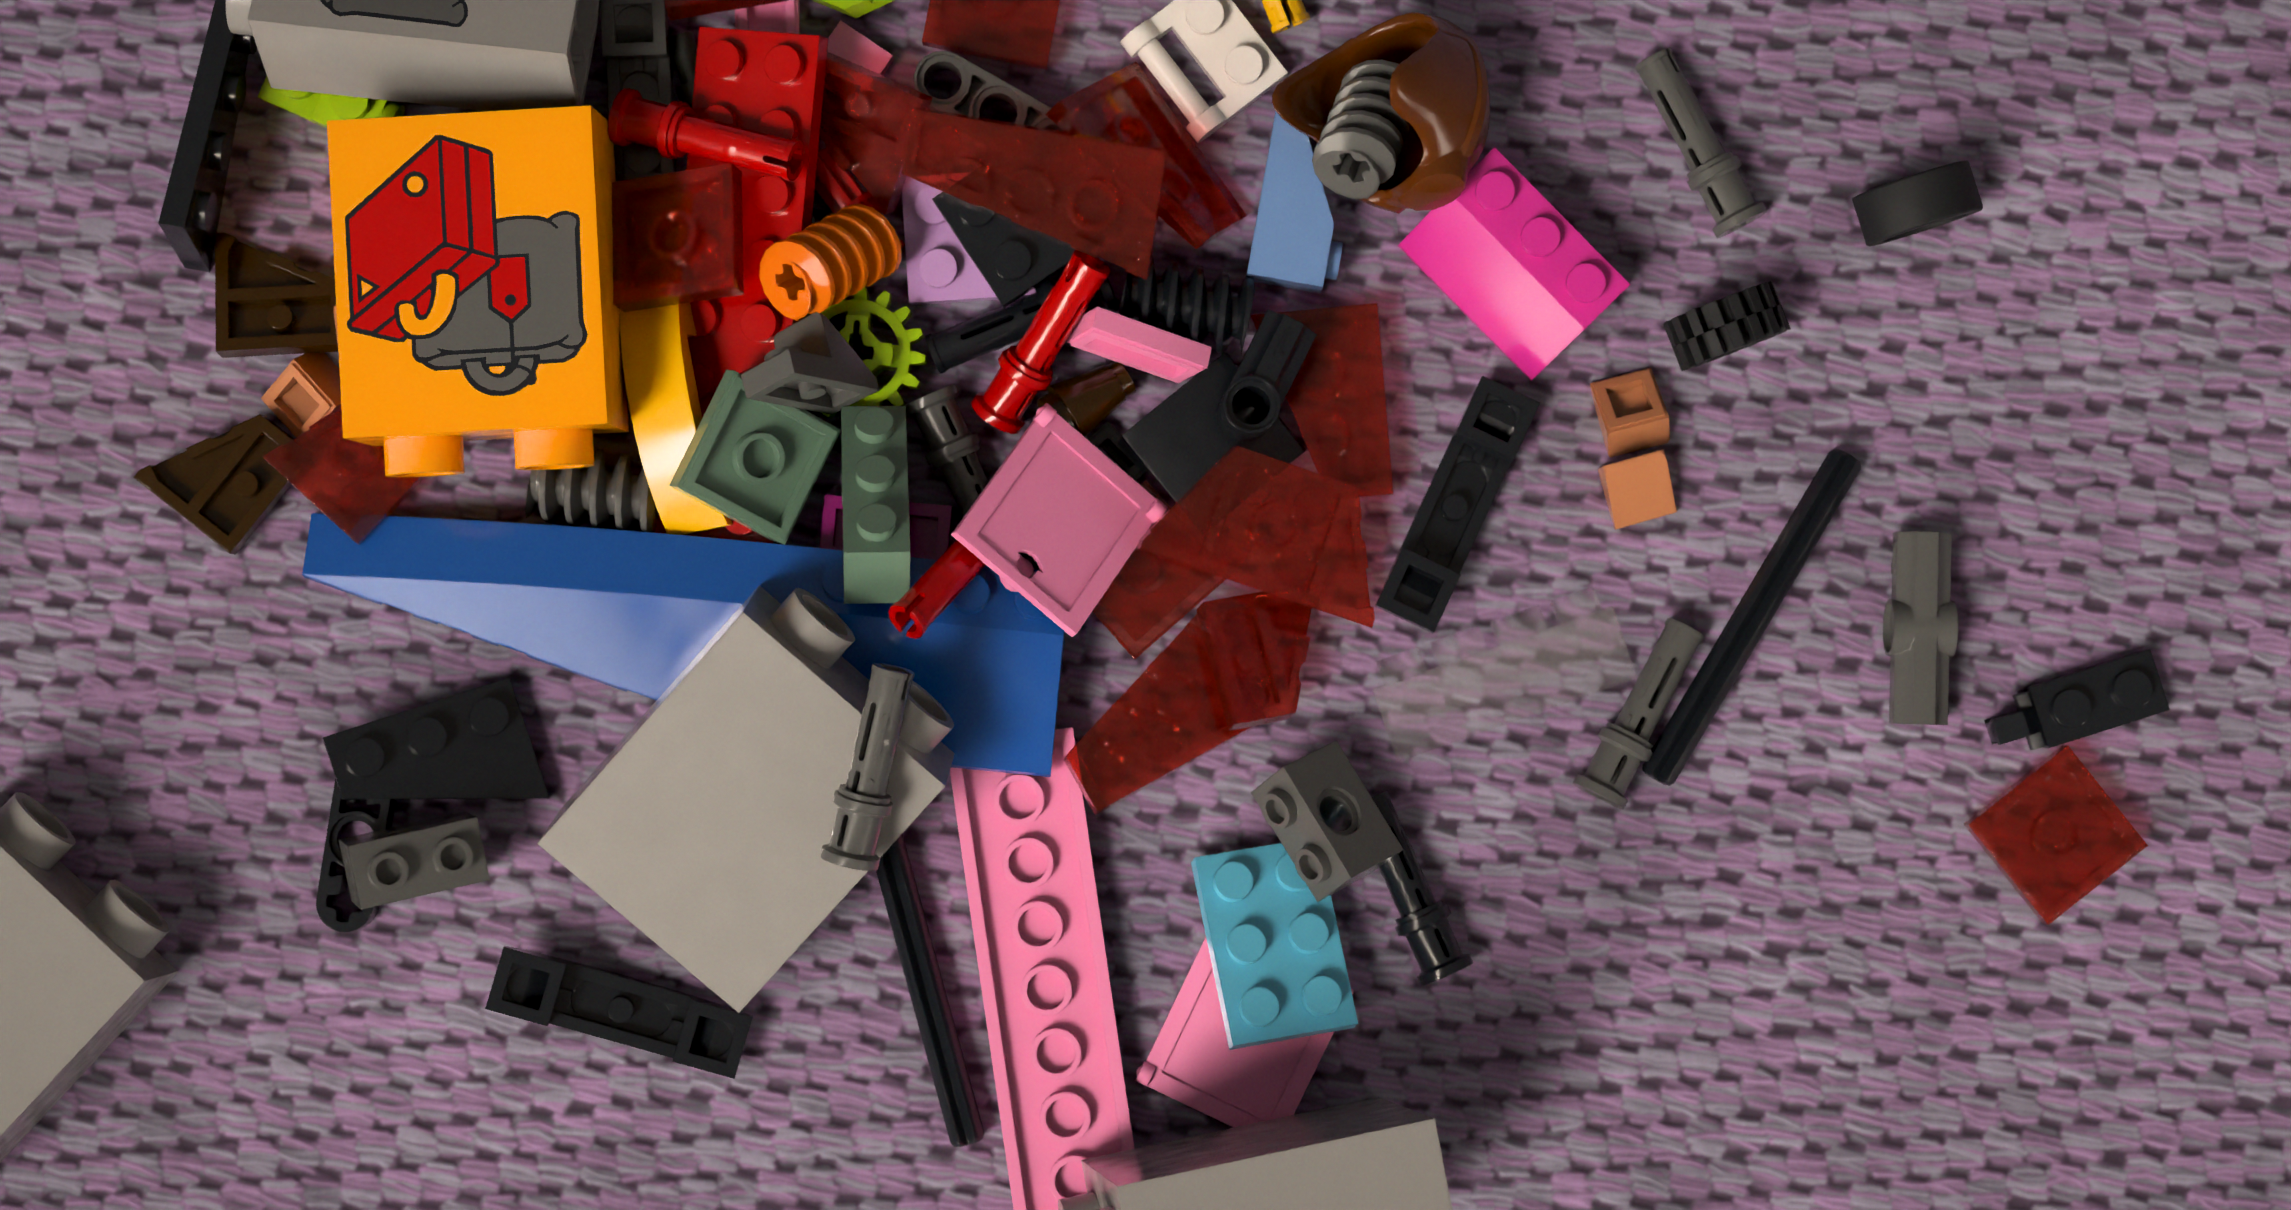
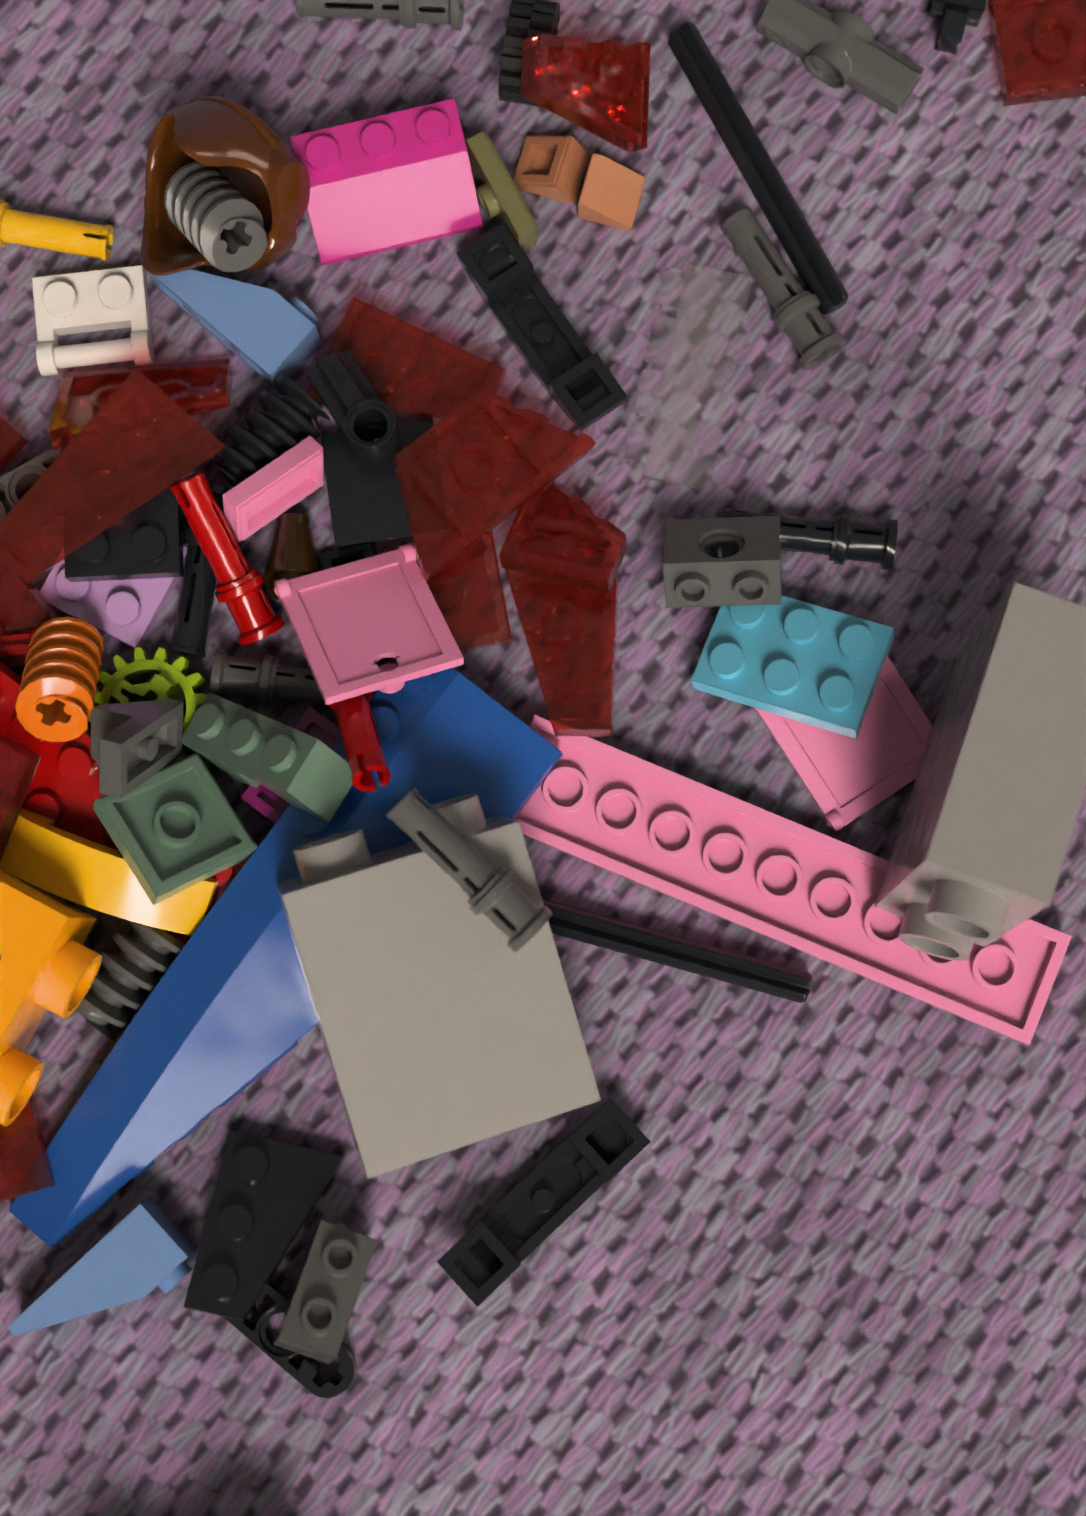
camera: 50 degrees left, 5 degrees down
none -> medium blue slope [7,1198,198,1337]
none -> olive plate [466,131,537,252]
none -> clear red wing [521,34,651,153]

